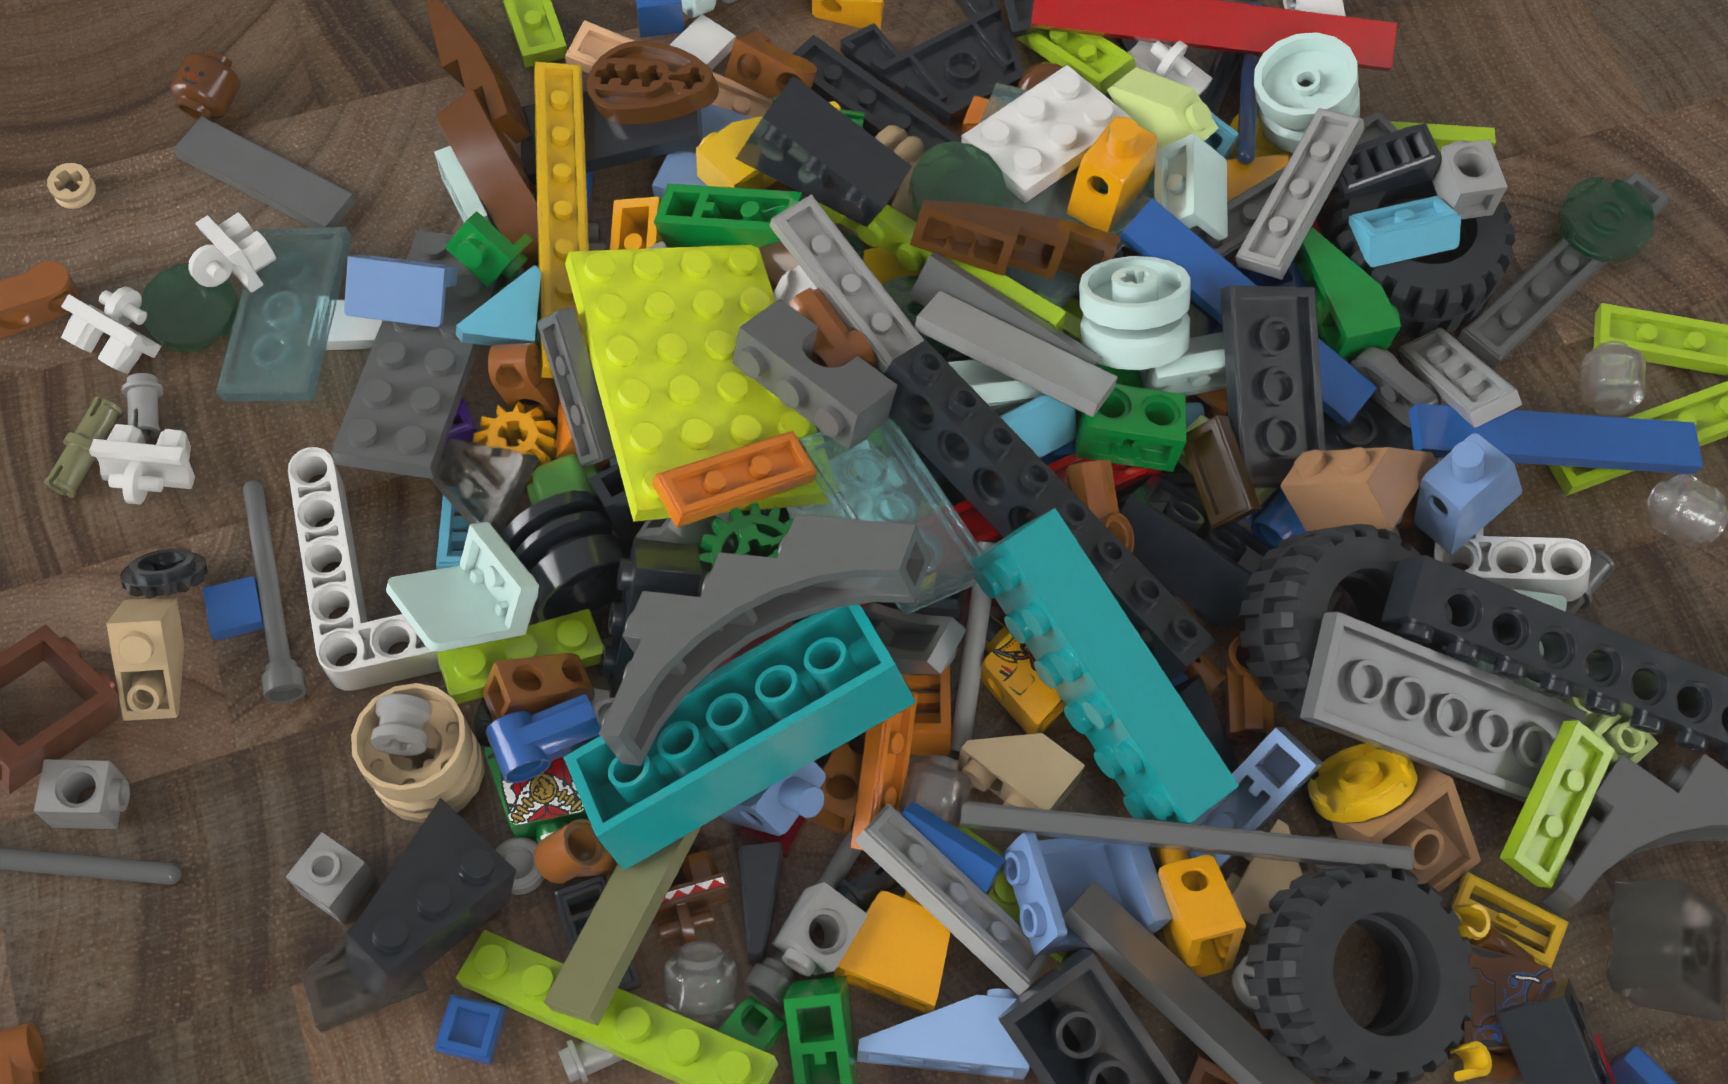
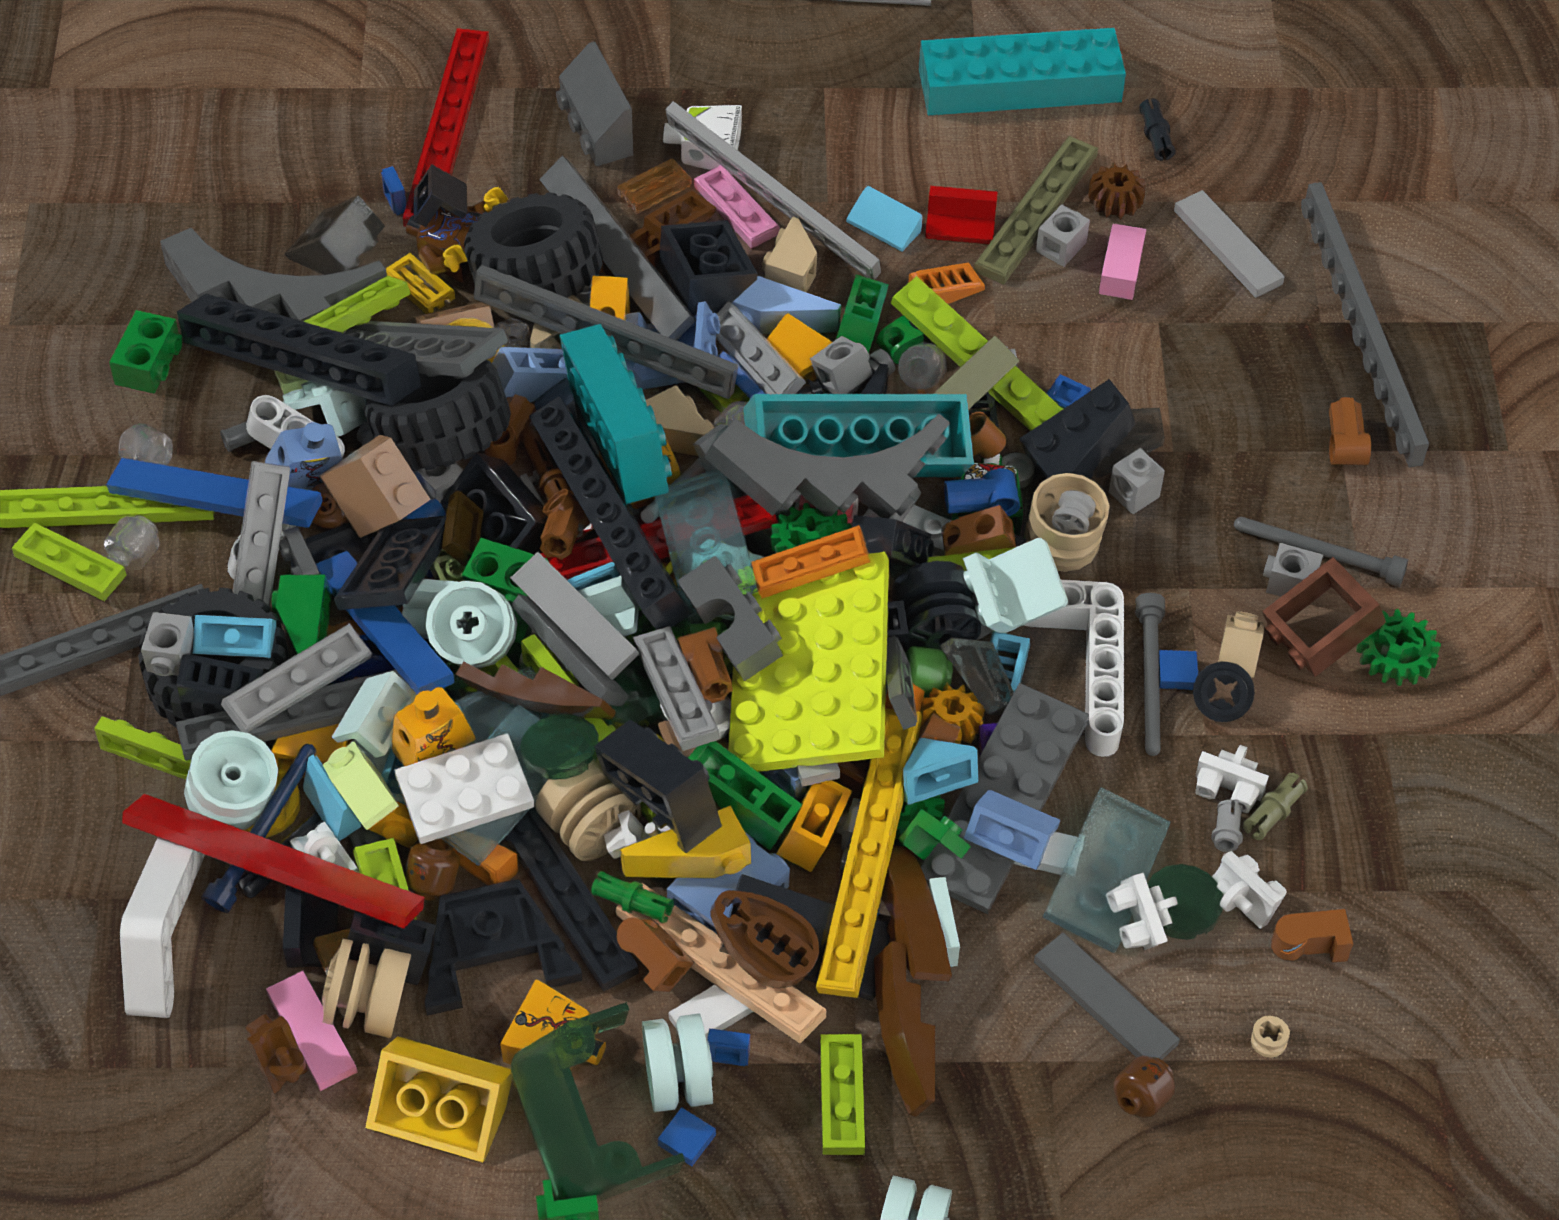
camera: 160 degrees left, 10 degrees down
clear green tile [1557,177,1655,262] -> none

